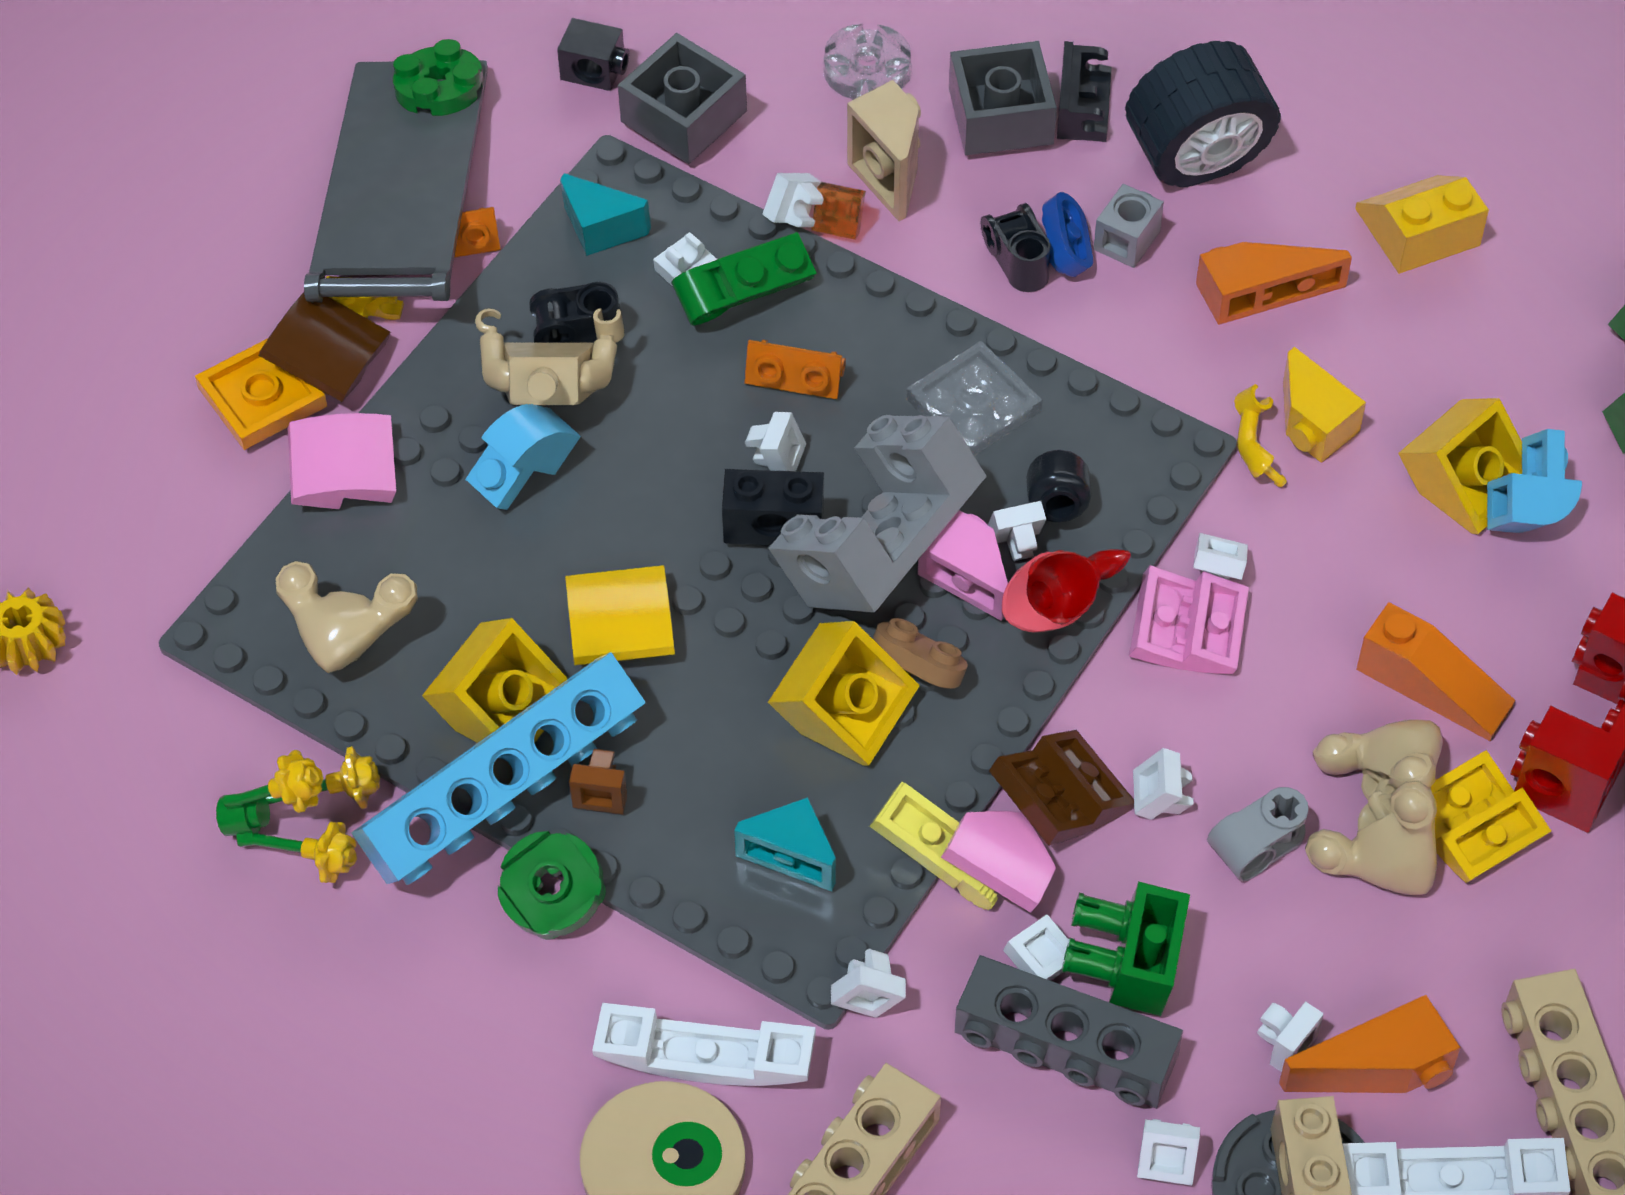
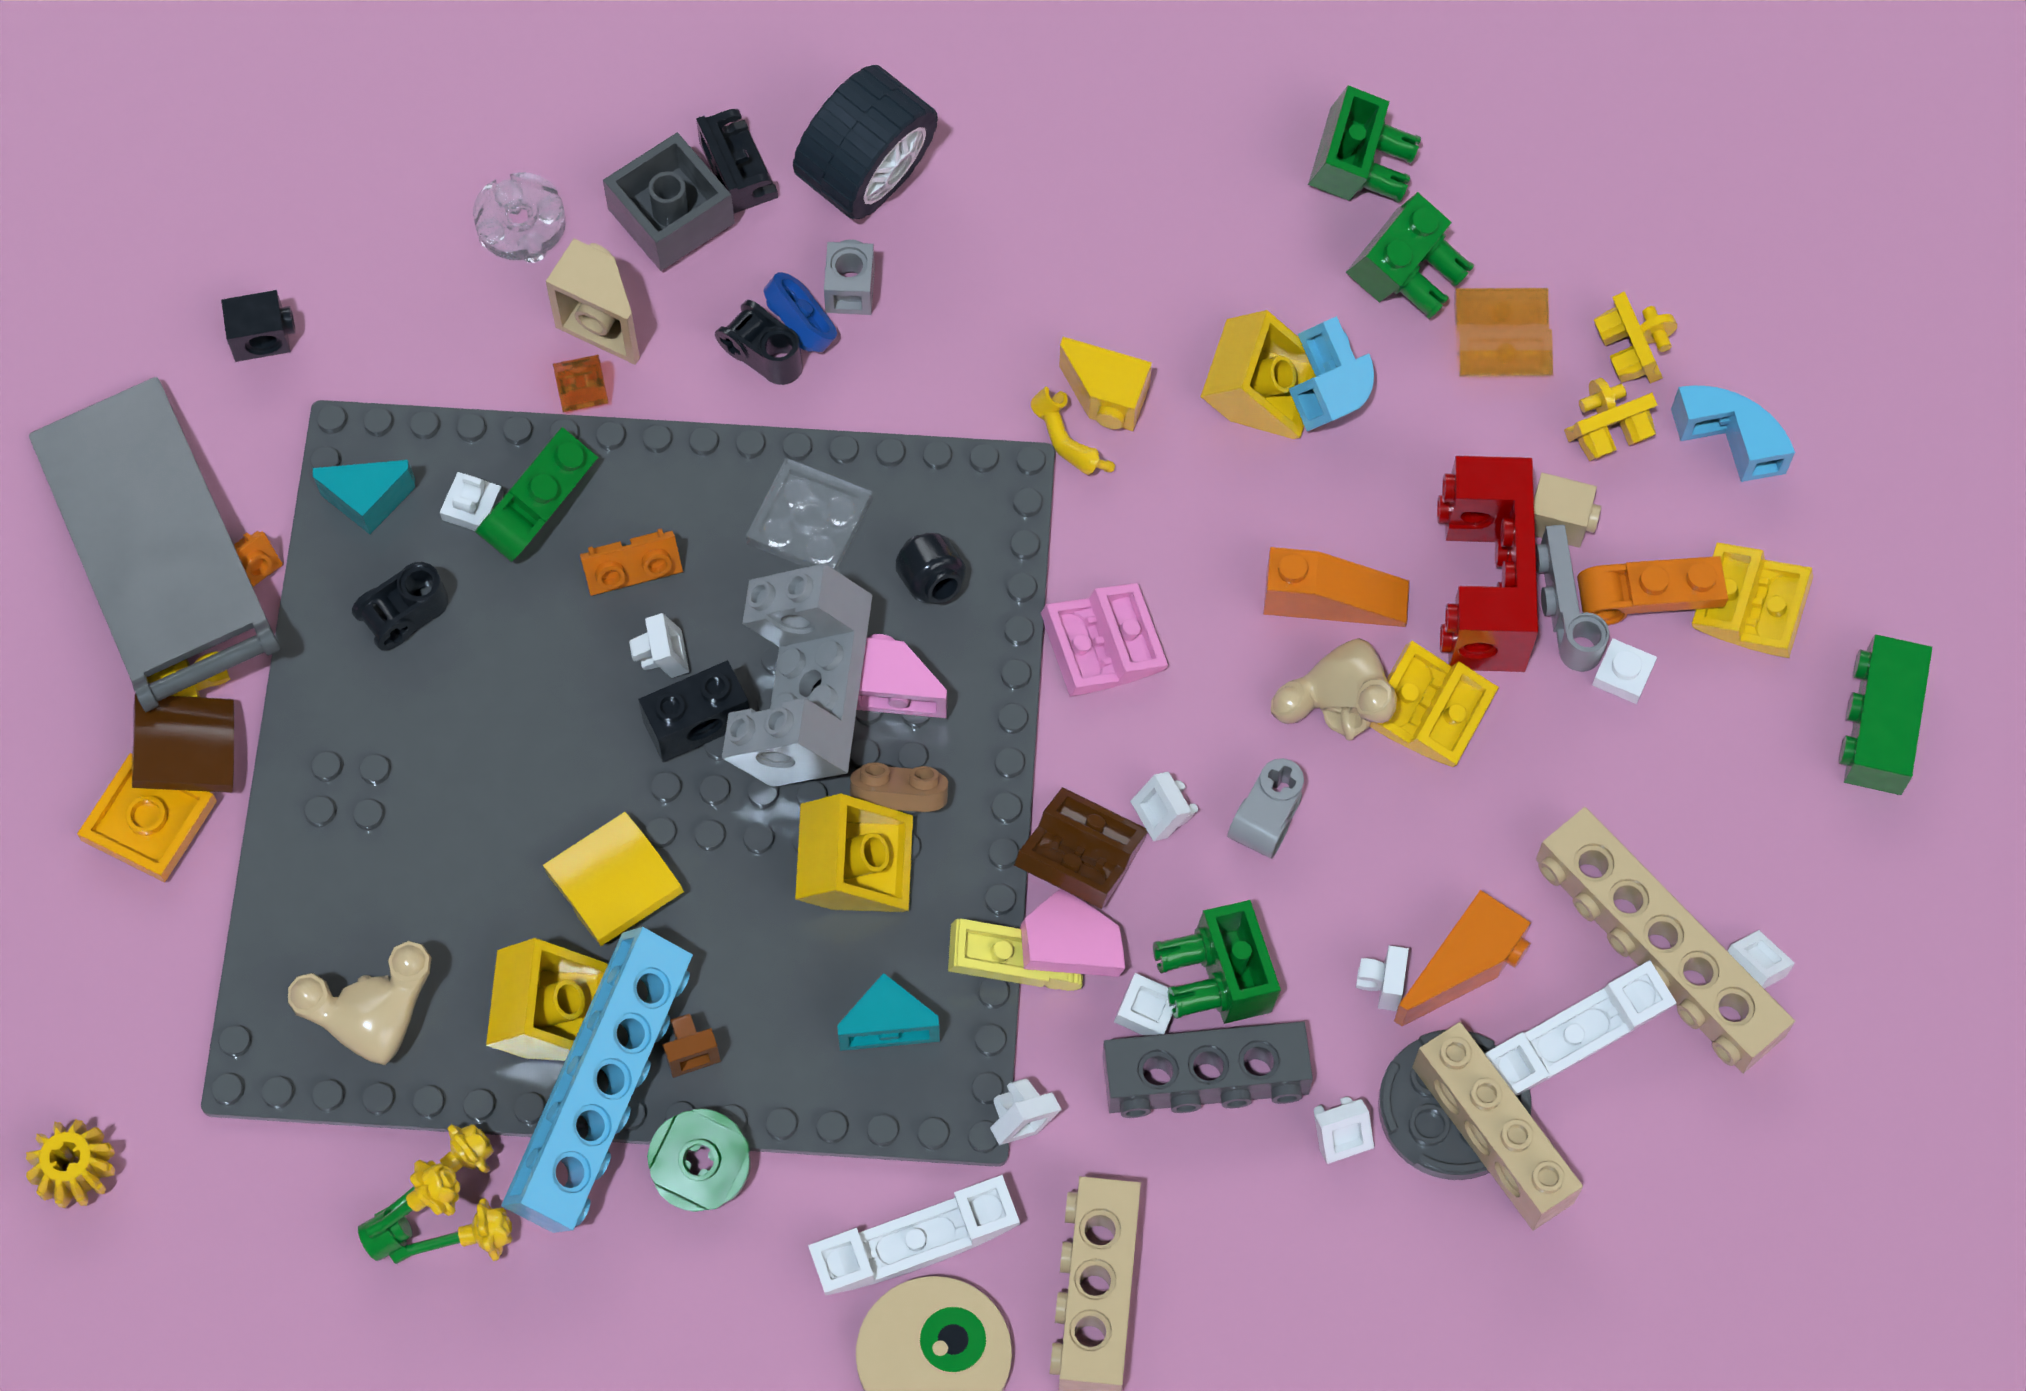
camera: 30 degrees left, 10 degrees up
bright pink slope [288,413,396,509] -> none
green plate [393,39,484,116] -> none
medium azure brick [465,404,581,510] -> none
tan torso [475,308,625,405] -> none
dark grey brick [618,33,747,164] -> none
white tile [762,173,824,227] -> none
white tile [988,501,1046,561] -> none
red hair [1001,549,1131,633] -> none
white plate [1193,533,1248,580] -> none
orange slope [1196,242,1352,325] -> none
tan head [1305,781,1437,895] -> none
yellow slope [1355,175,1489,274] -> none

